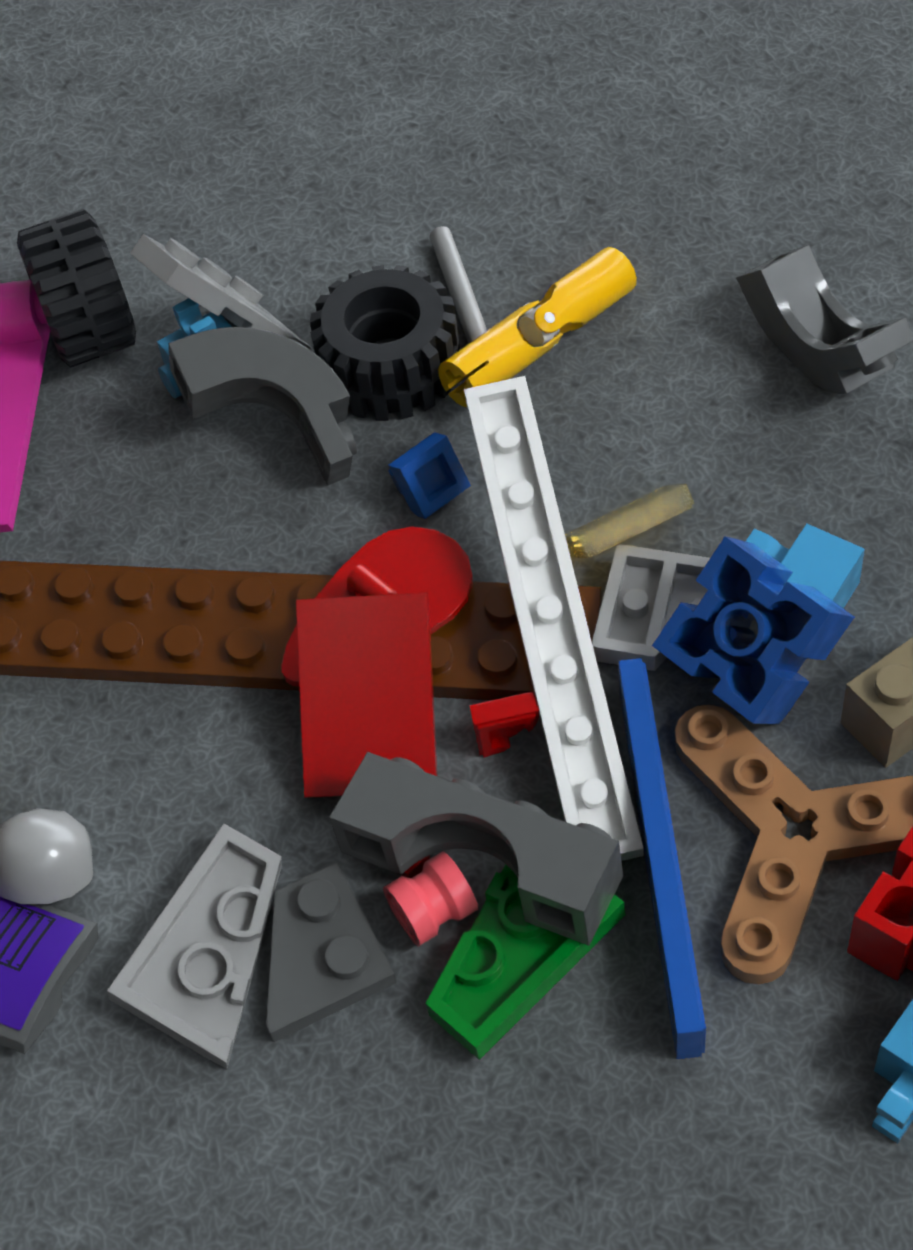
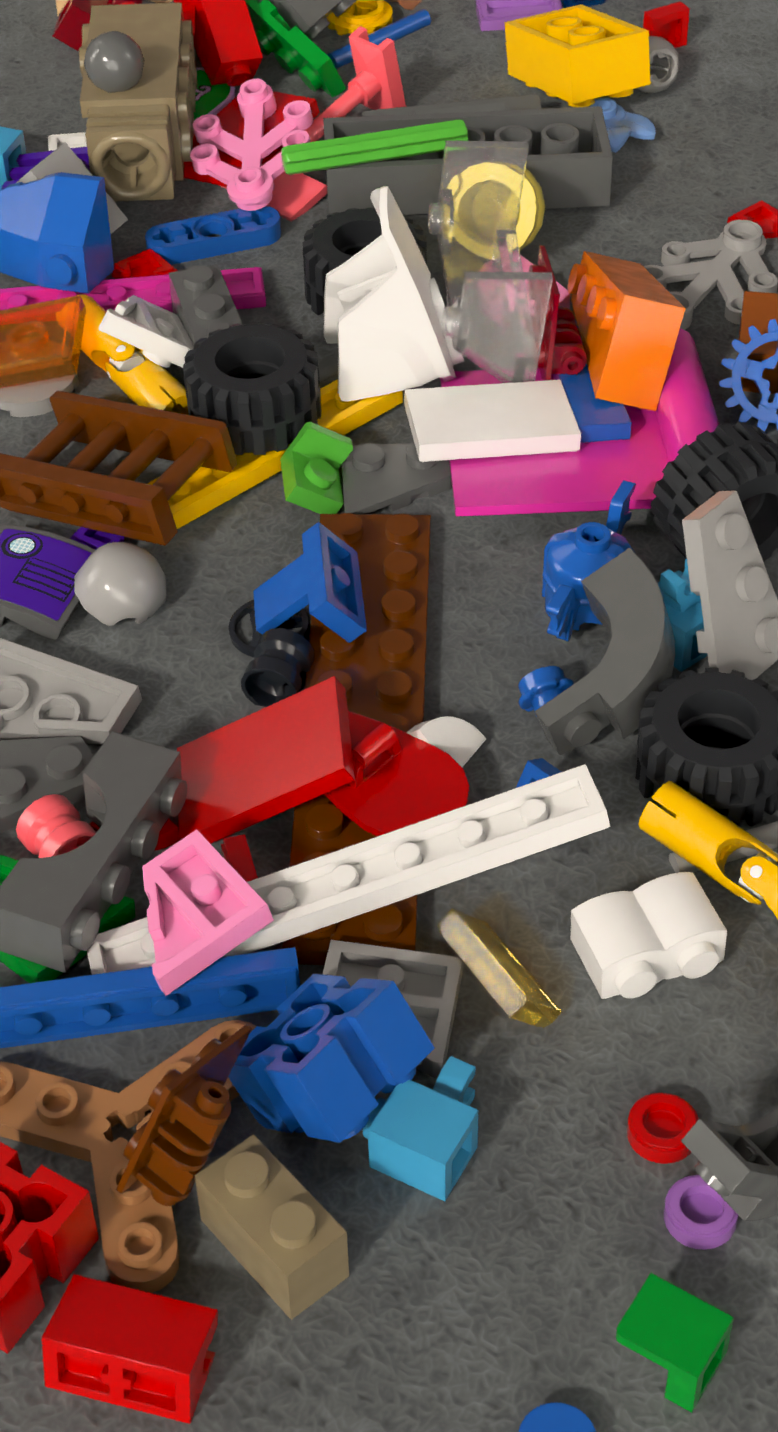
camera: 80 degrees right, 10 degrees down
none -> reddish brown hinge [116,1024,252,1206]
none -> bright pink wing [142,829,274,996]
none -> blue piece [229,522,367,657]
none -> black wheel [241,628,315,707]
none -> white tile [407,716,486,768]
none -> blue plate [518,666,575,717]
none -> blue helmet [542,480,636,641]
none -> white brick [570,872,727,999]
none -> red tile [627,1093,699,1164]
none -> medium lavender tile [664,1175,738,1250]

